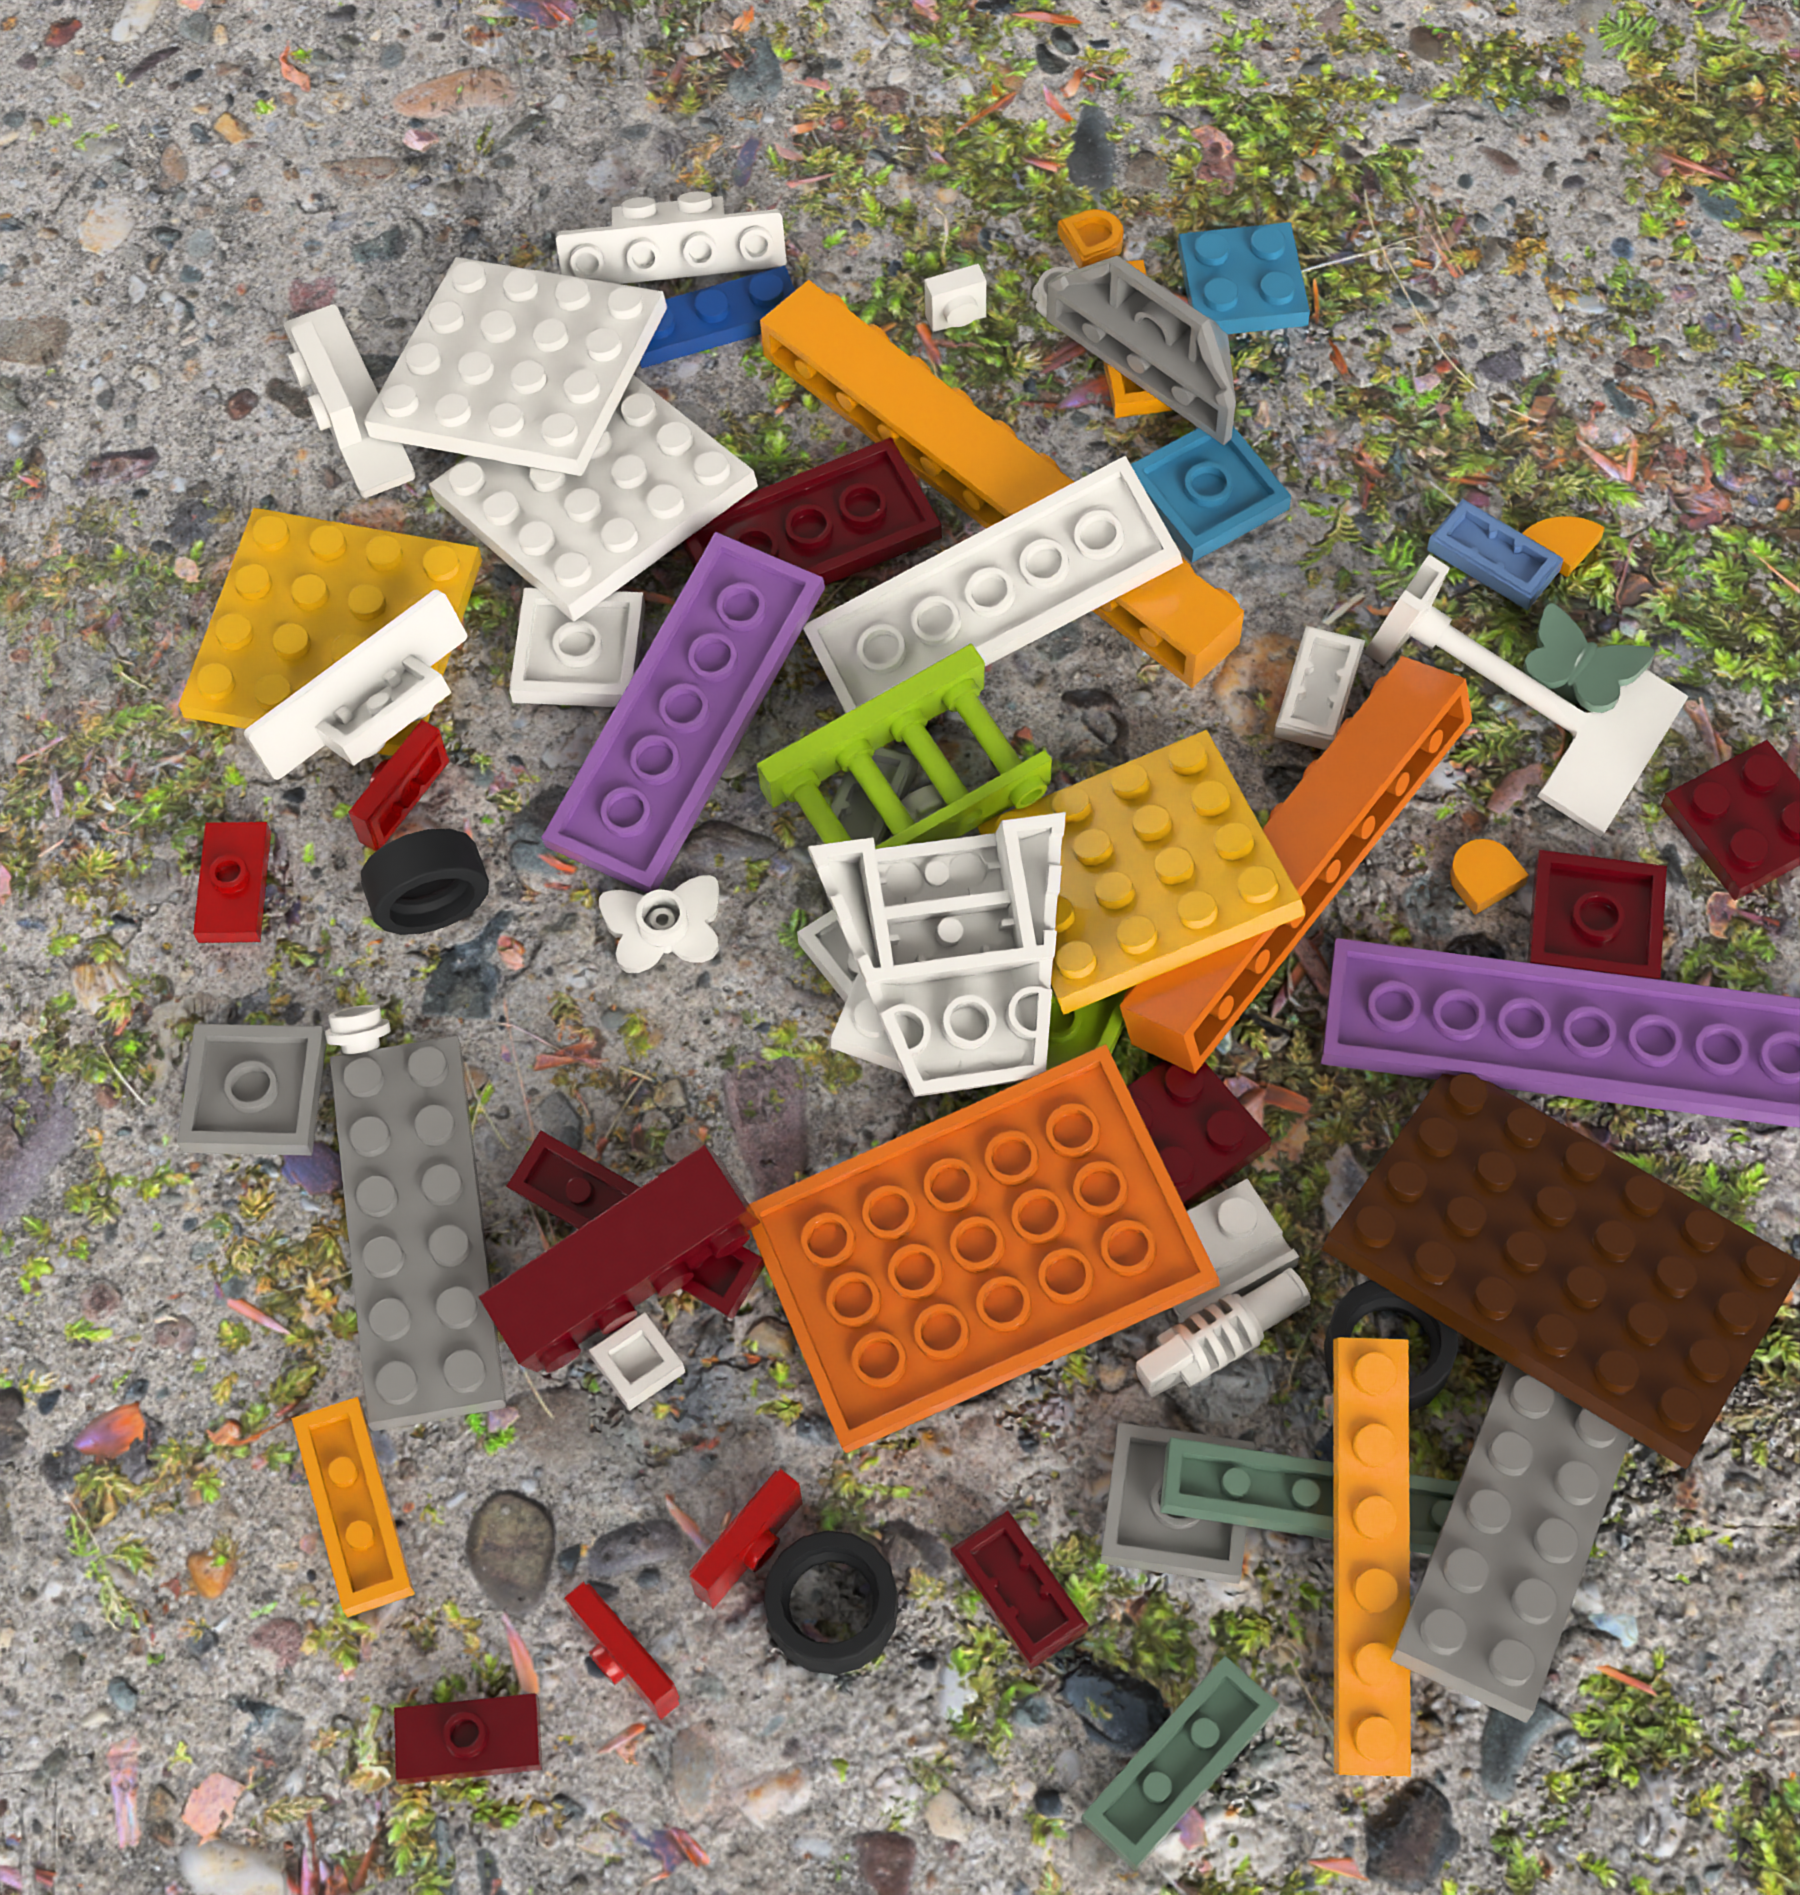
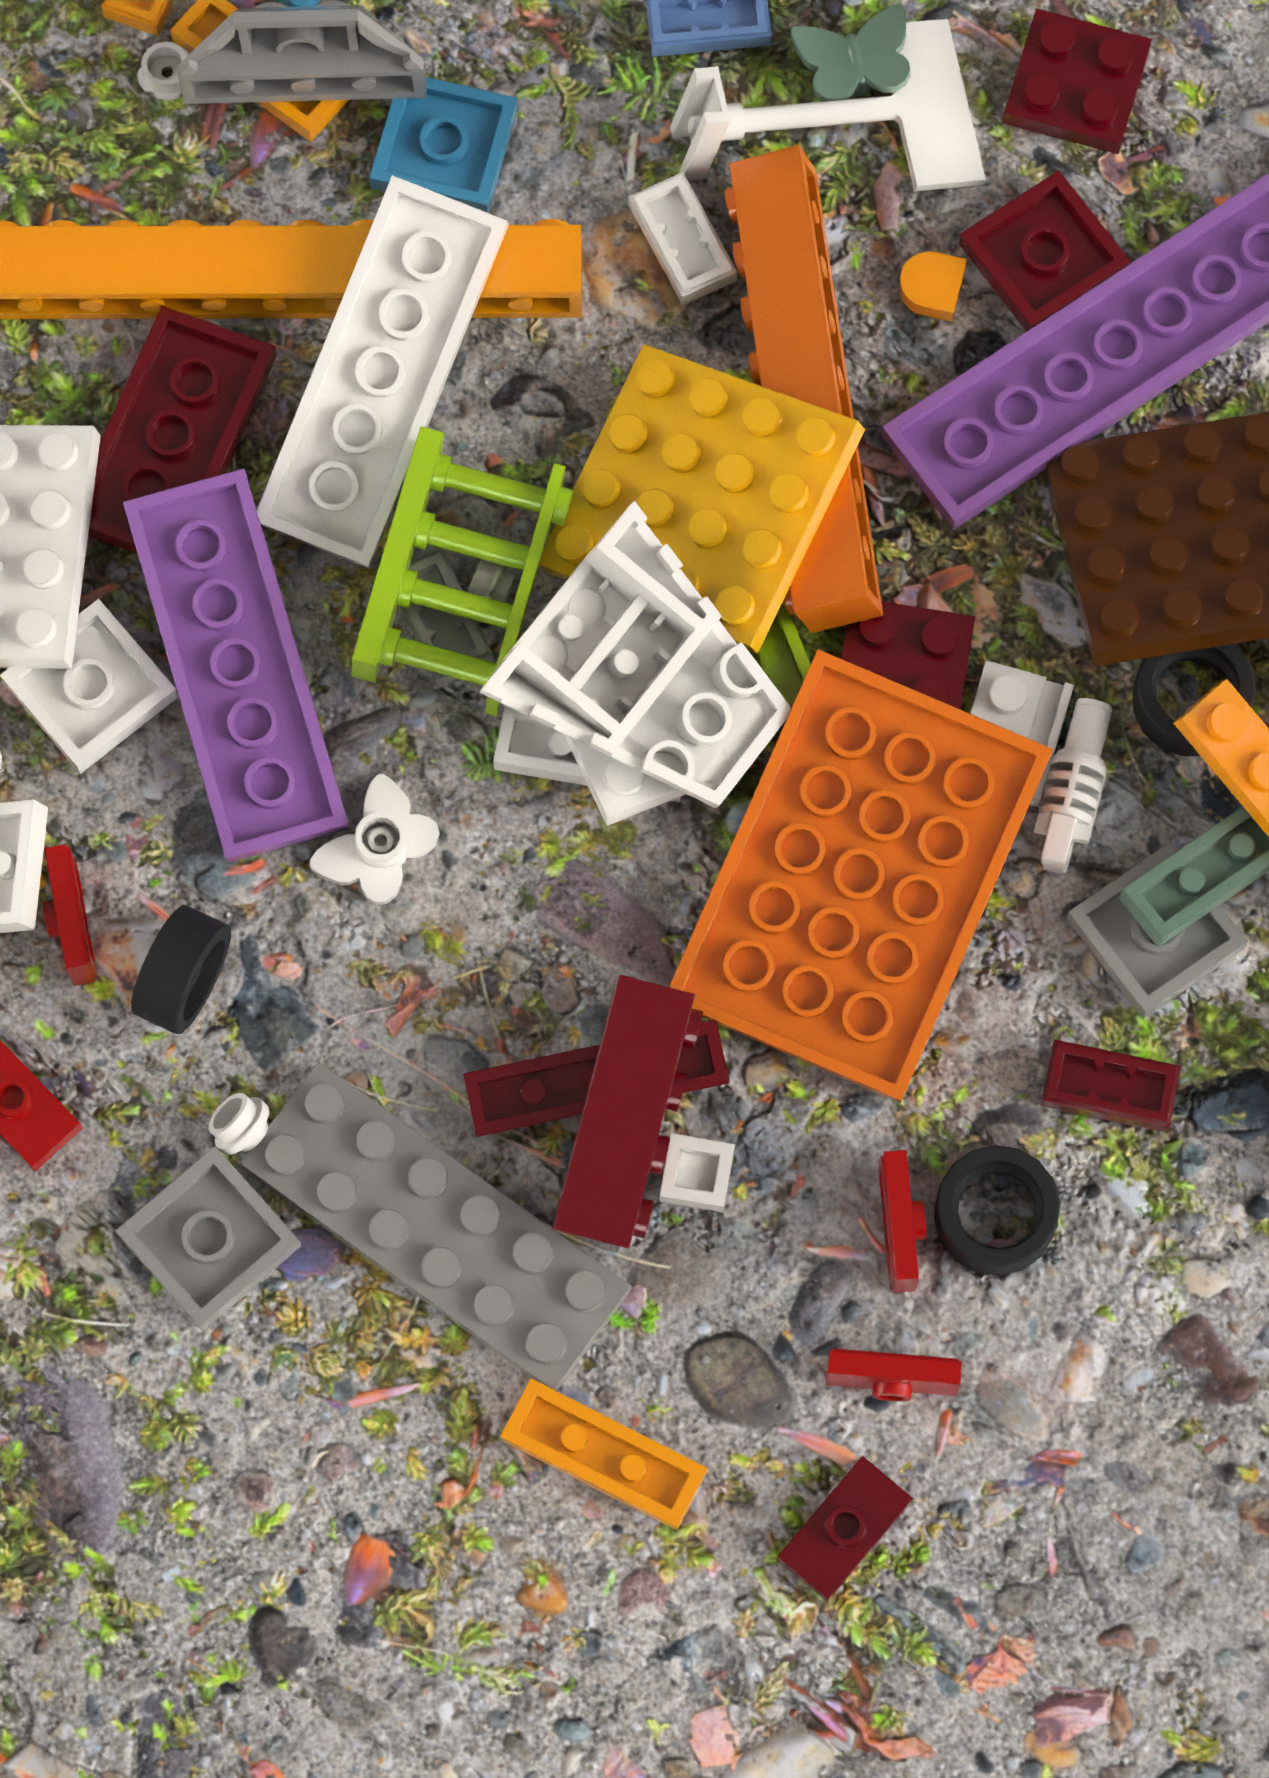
camera: 45 degrees left, 10 degrees up
white plate [924,263,986,332] -> none

